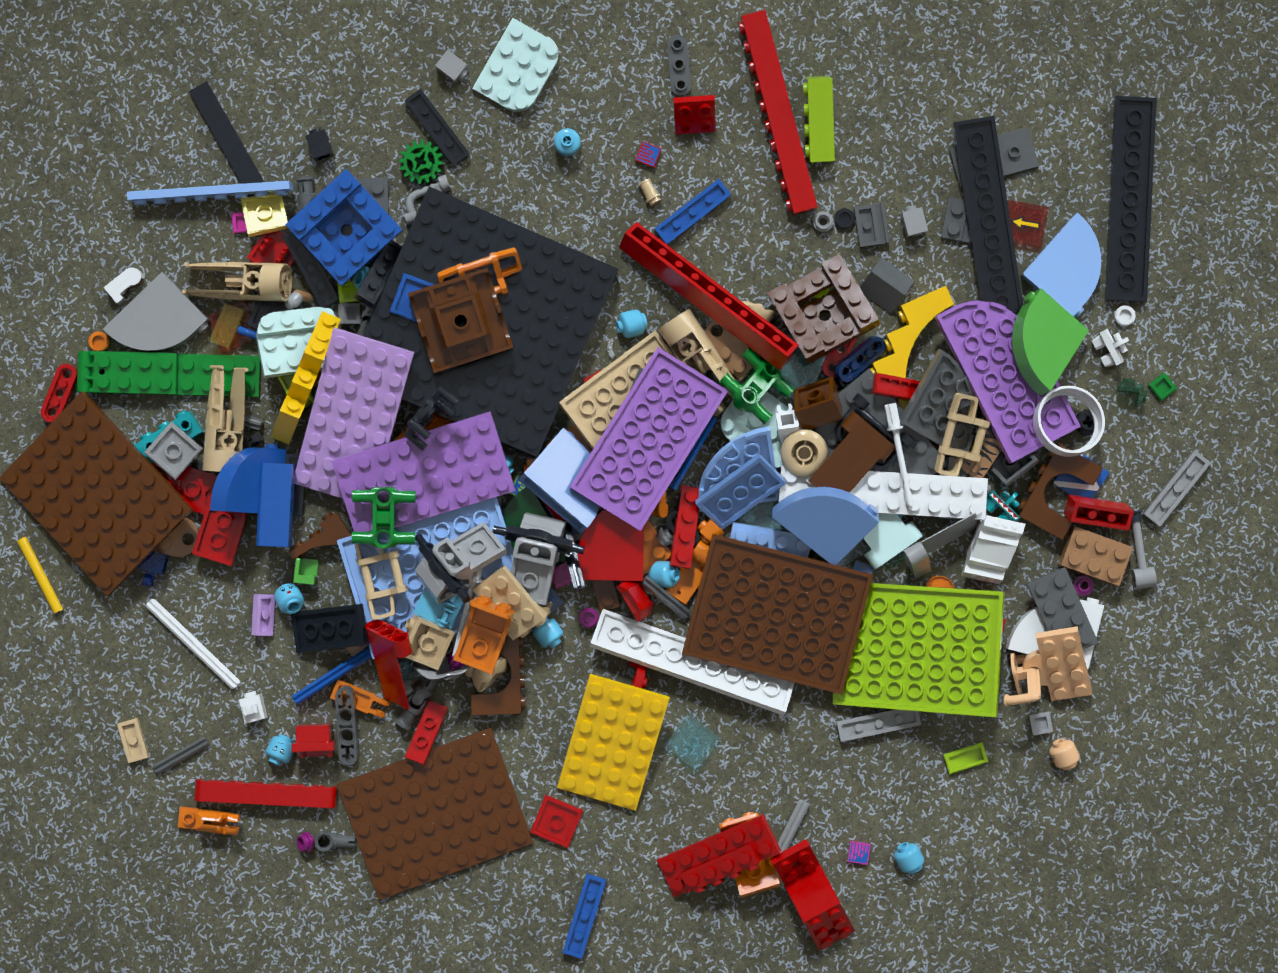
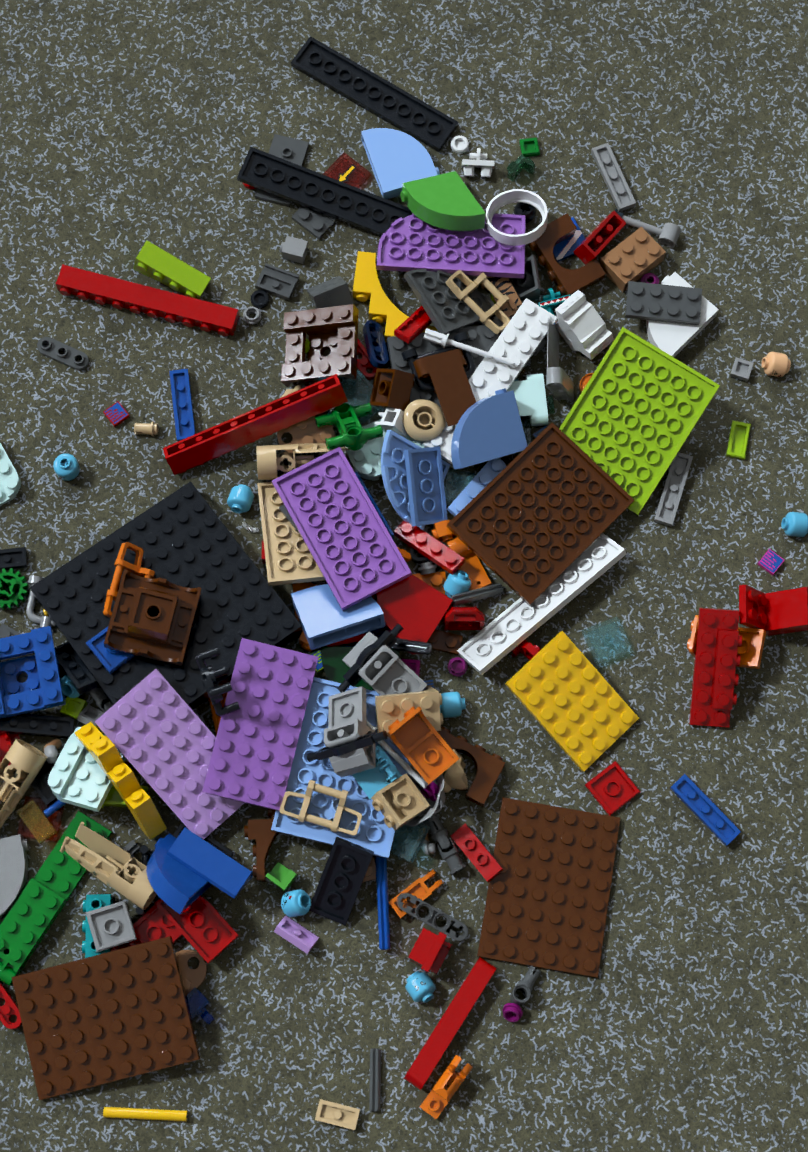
camera: 60 degrees left, 15 degrees down
white axle [146,599,240,689] -> none
white brick [239,691,268,724] -> none
green piece [352,486,416,549] -> none
red piece [365,620,413,710] -> none
red plate [673,95,716,135] -> none
light grey axle [776,799,809,855] -> none
light nougat plate [1004,627,1093,707] -> none

